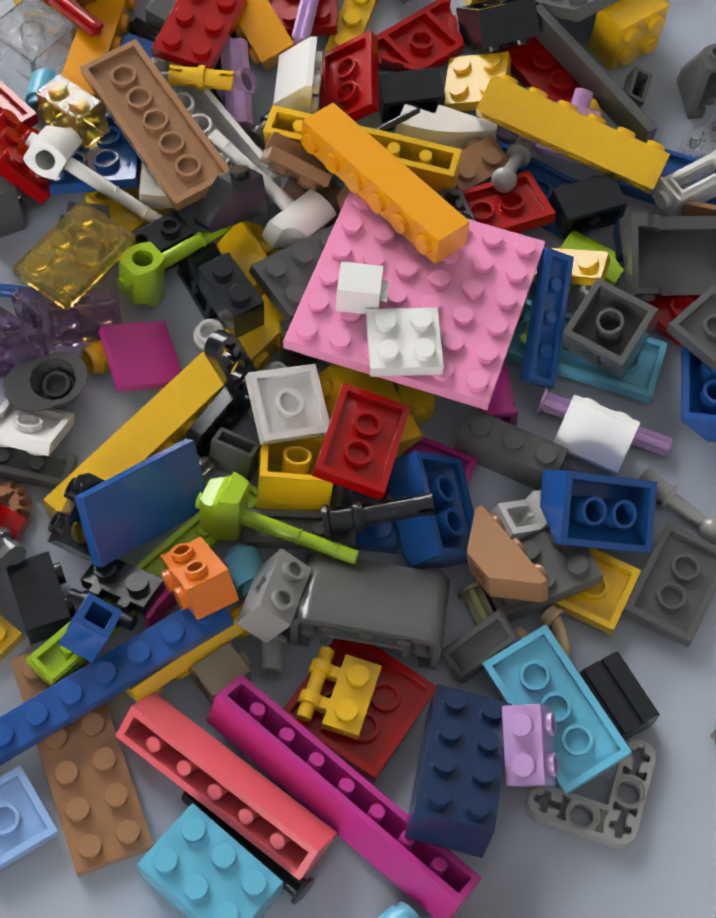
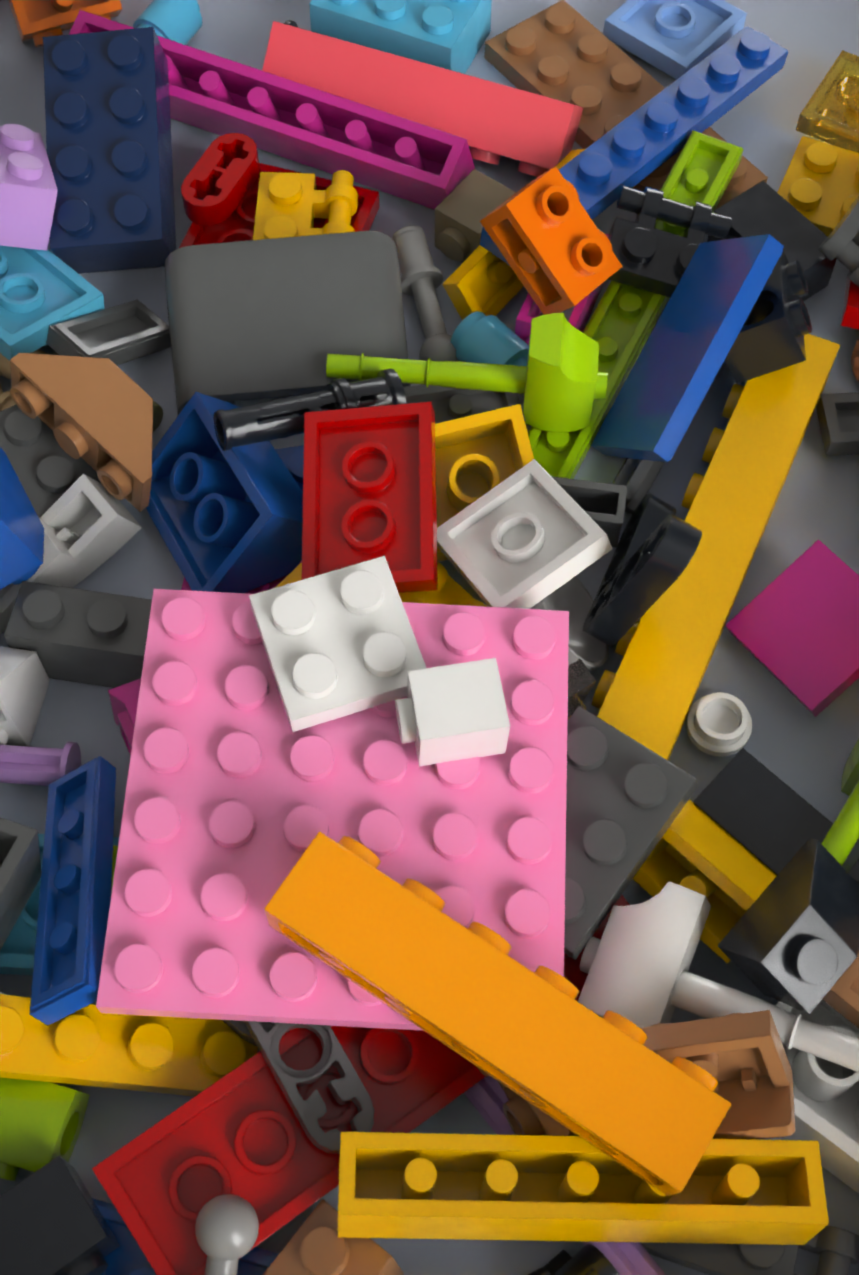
camera: 170 degrees right, 0 degrees up
blue brick [59,593,123,663] -> none
black brick [198,252,264,338] -> none
light grey brick [236,548,312,644] -> none
none -> red beam [181,133,260,226]

